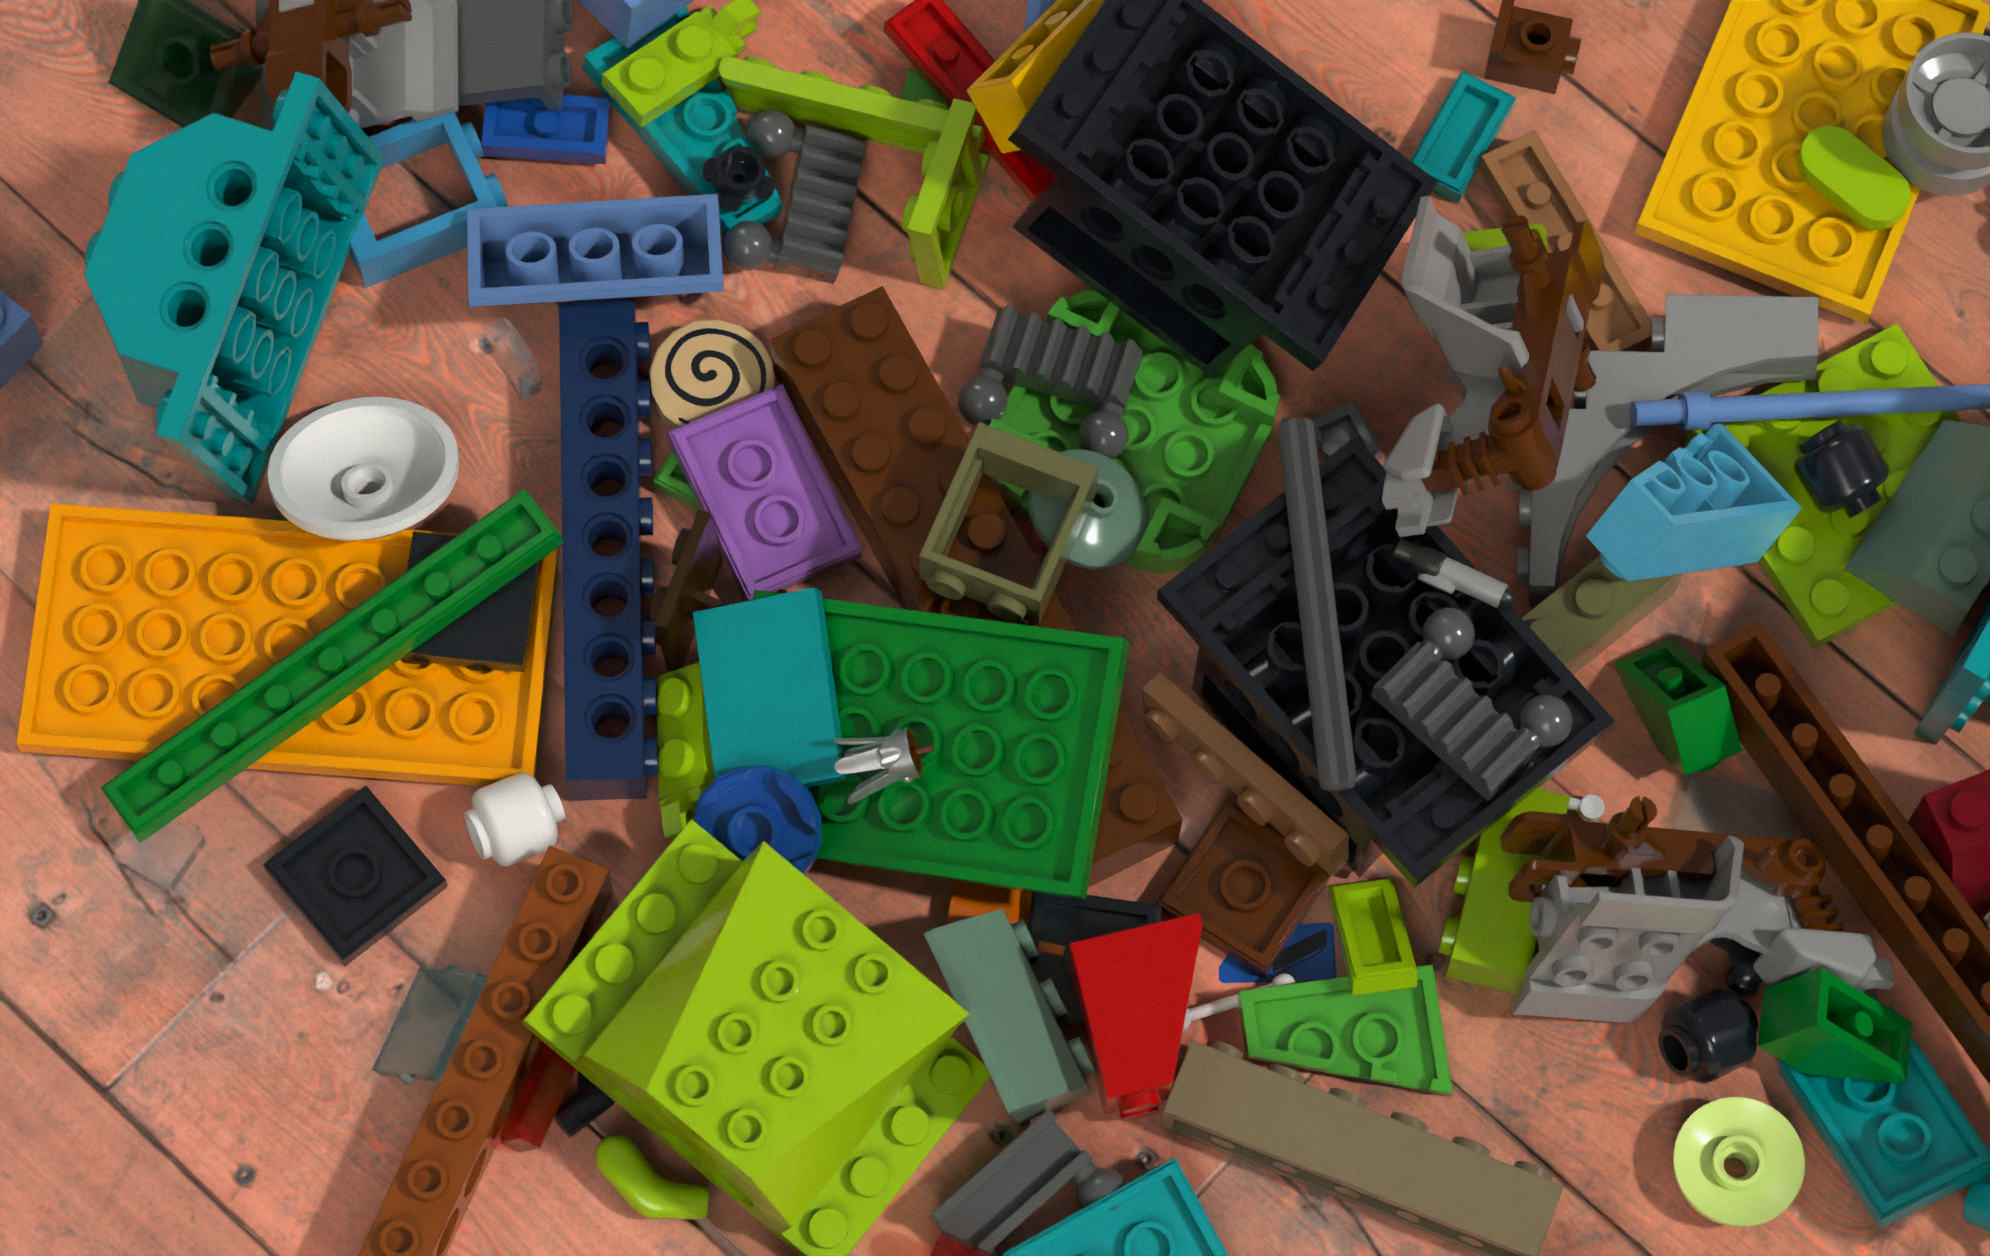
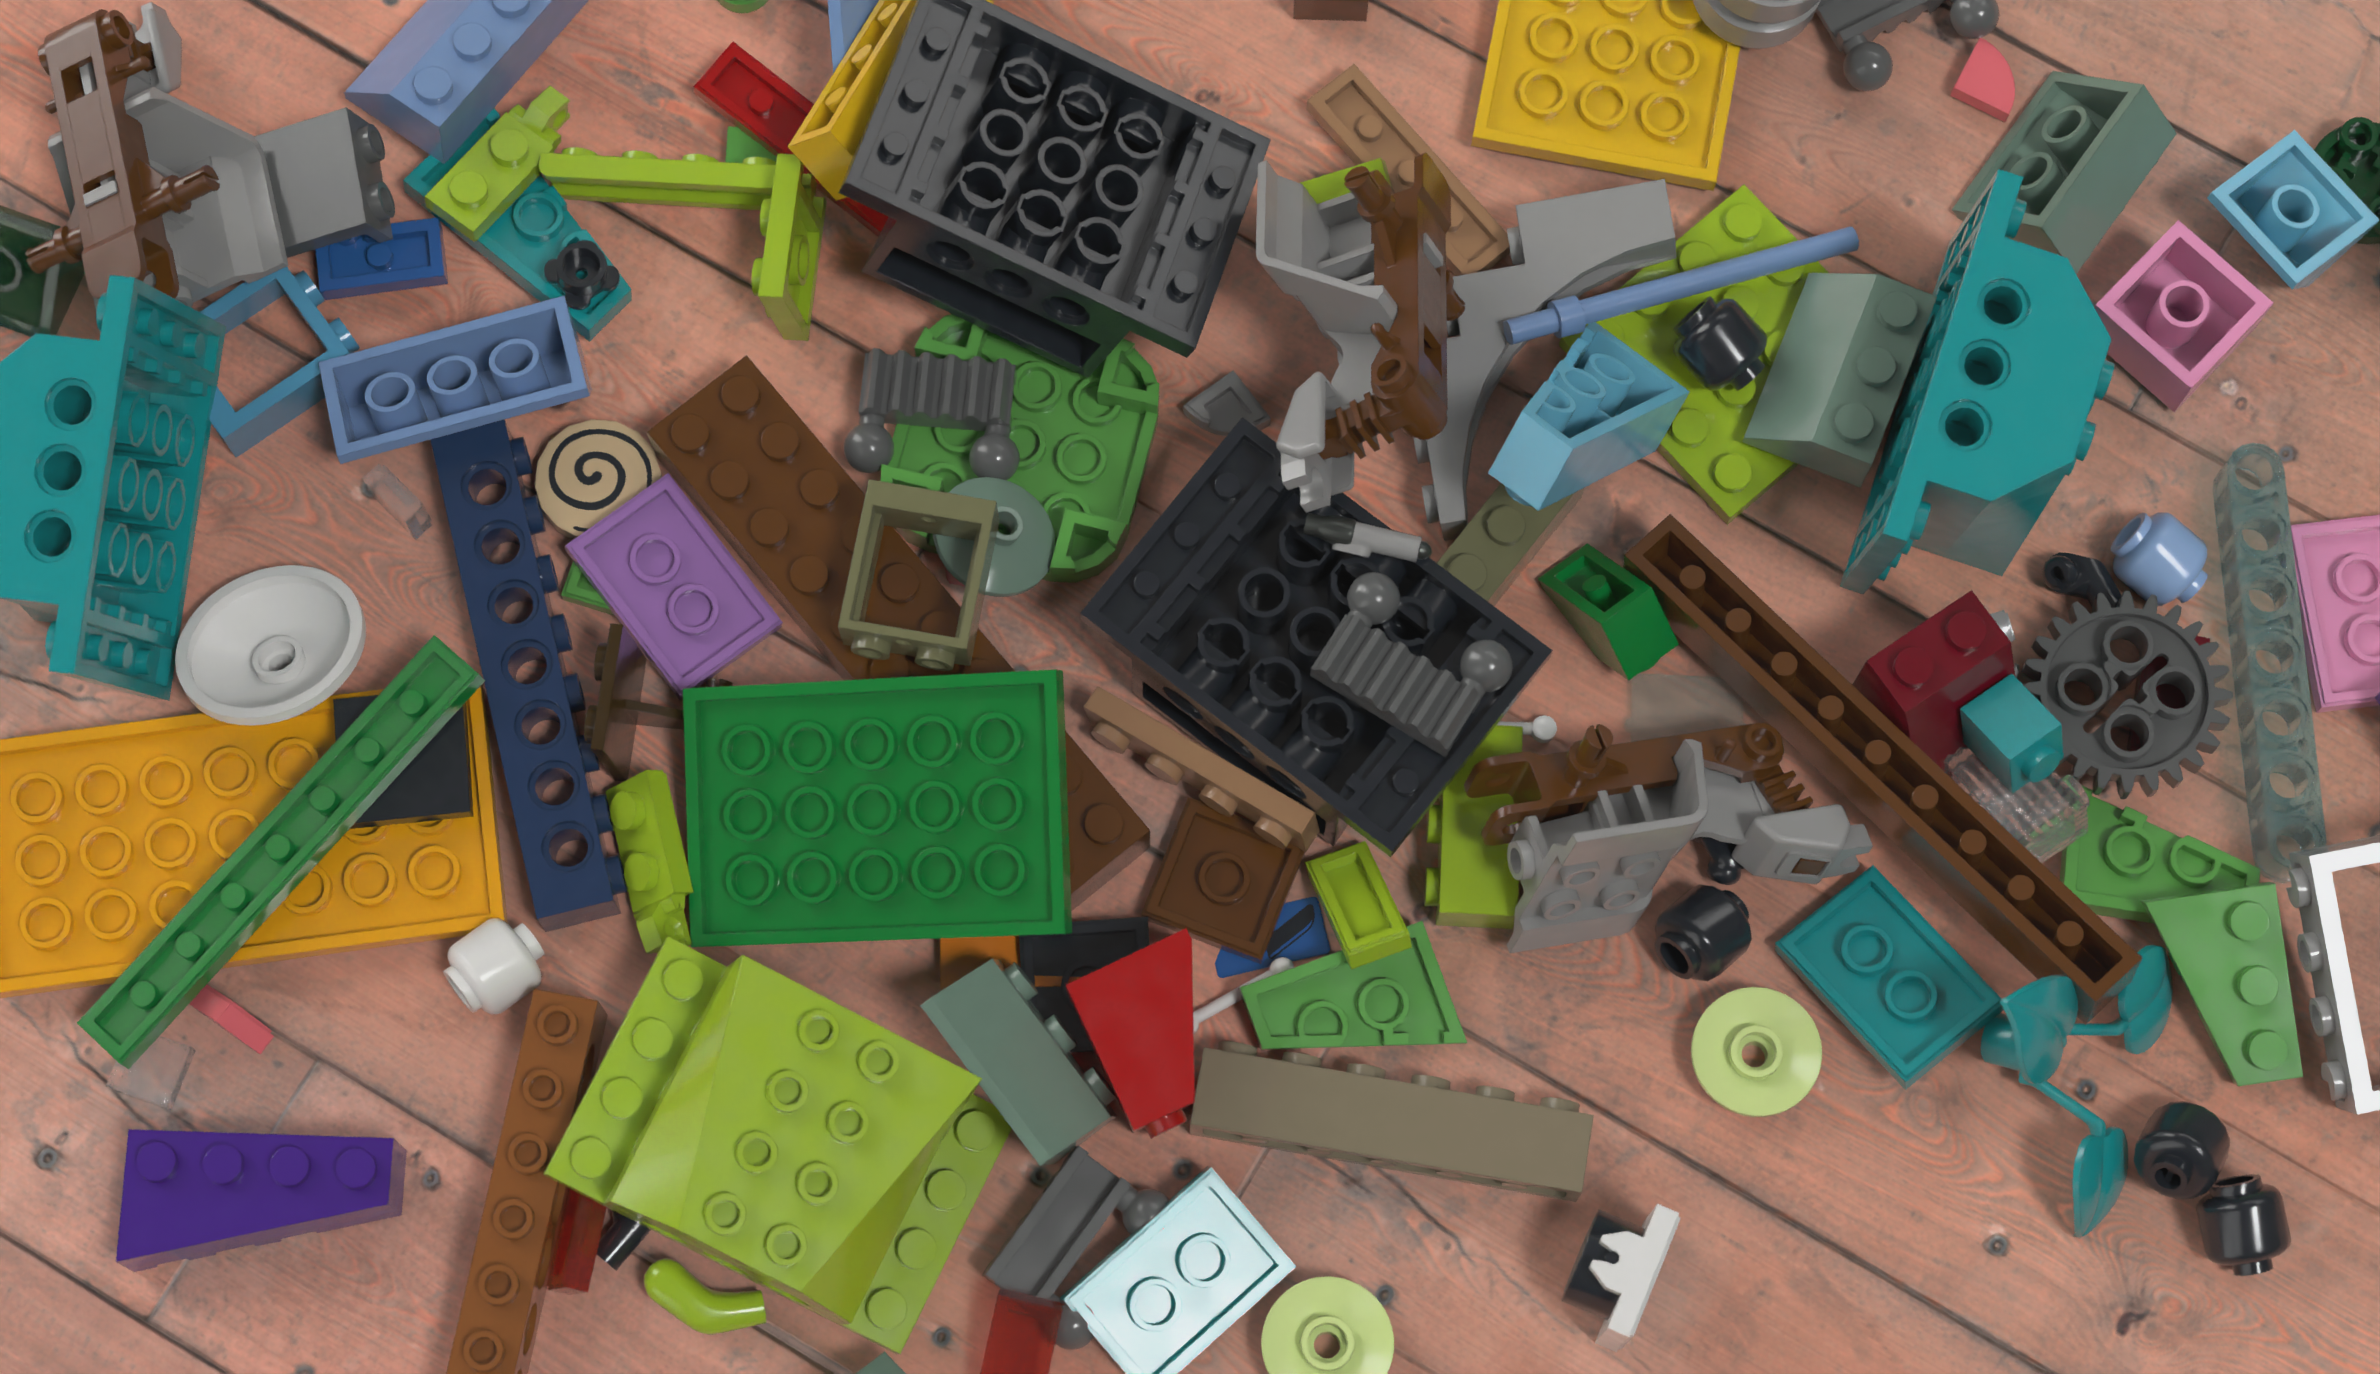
camera: 10 degrees left, 5 degrees up
black tile [263,786,448,967] -> none
clear light blue piece [372,964,488,1085] -> none
teal tile [693,587,848,788] -> none
blue tile [694,765,822,875] -> none
dark grey gear [723,109,867,284] -> none
flat silver piece [833,728,934,804] -> none
dark grey axle [1278,417,1357,791] -> none
teal tile [1410,71,1516,204] -> none
green slope [1758,968,1912,1083] -> none
lime tile [1797,125,1911,230] -> none
none -> dark purple wedge [116,1129,407,1272]
none -> coral tile [189,985,274,1055]

